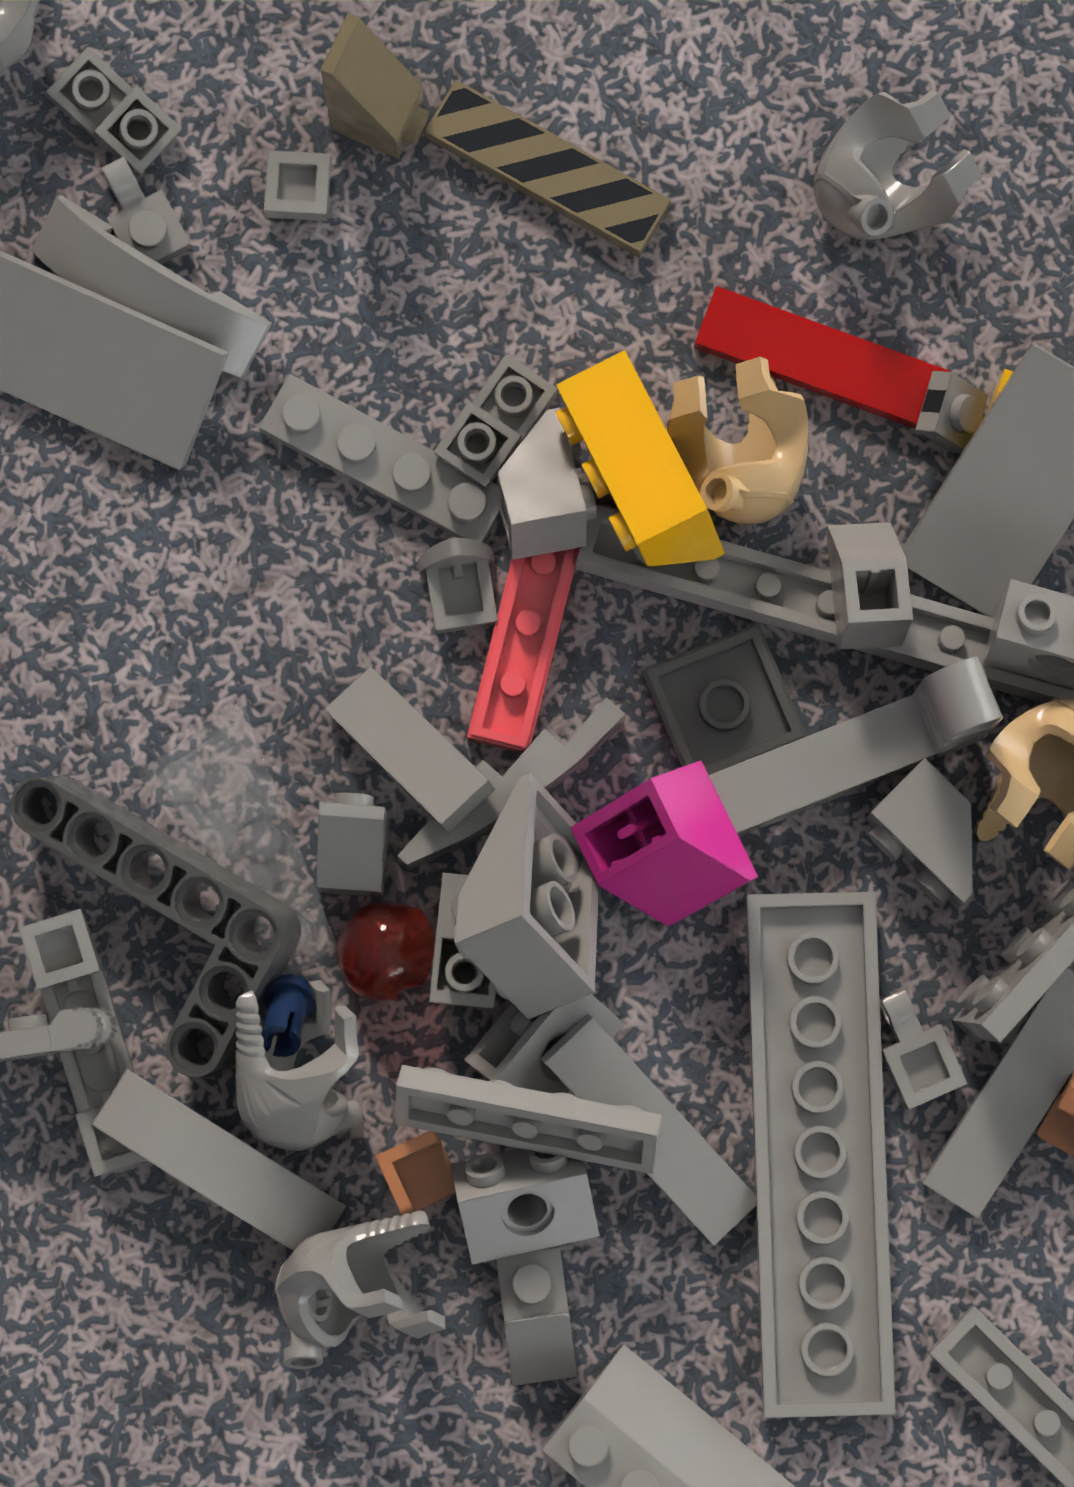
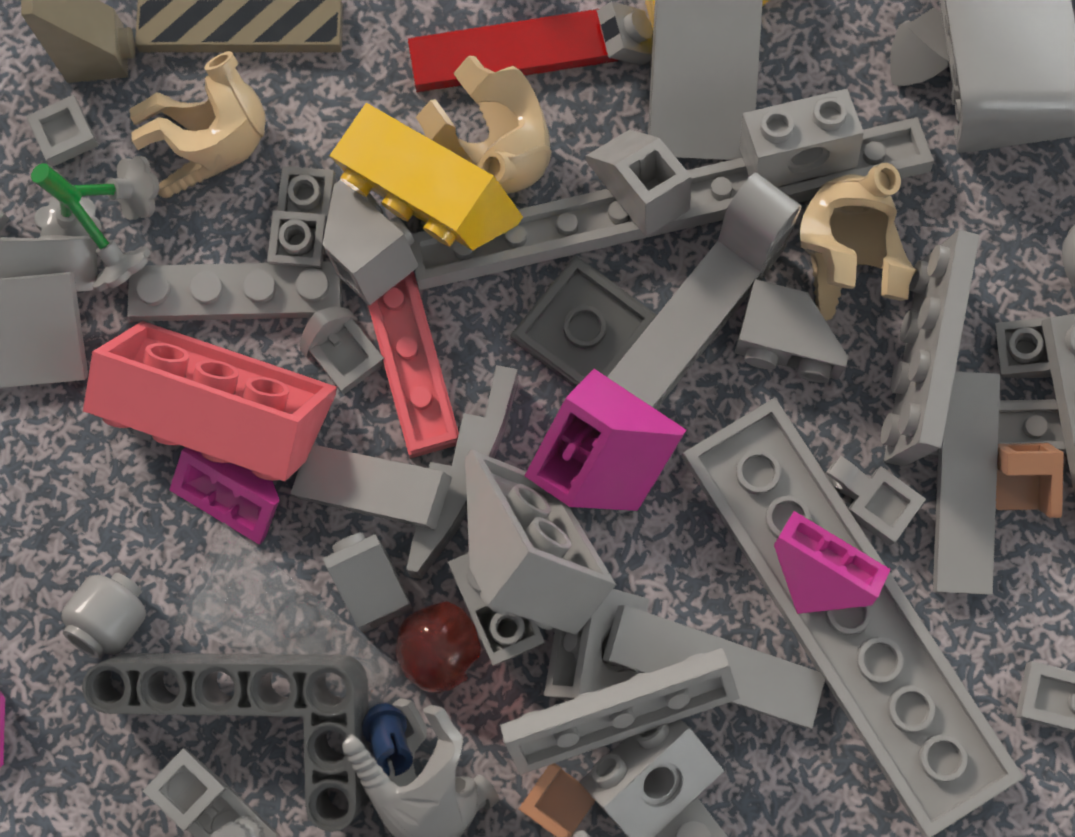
camera: 25 degrees left, 5 degrees down
none -> light grey plant [31,156,159,292]
none -> light grey head [61,573,146,658]
none -> coral slope [83,321,337,482]
none -> tan piece [130,52,266,198]
none -> dark pink slope [169,447,279,545]
none -> dark pink slope [774,511,891,614]

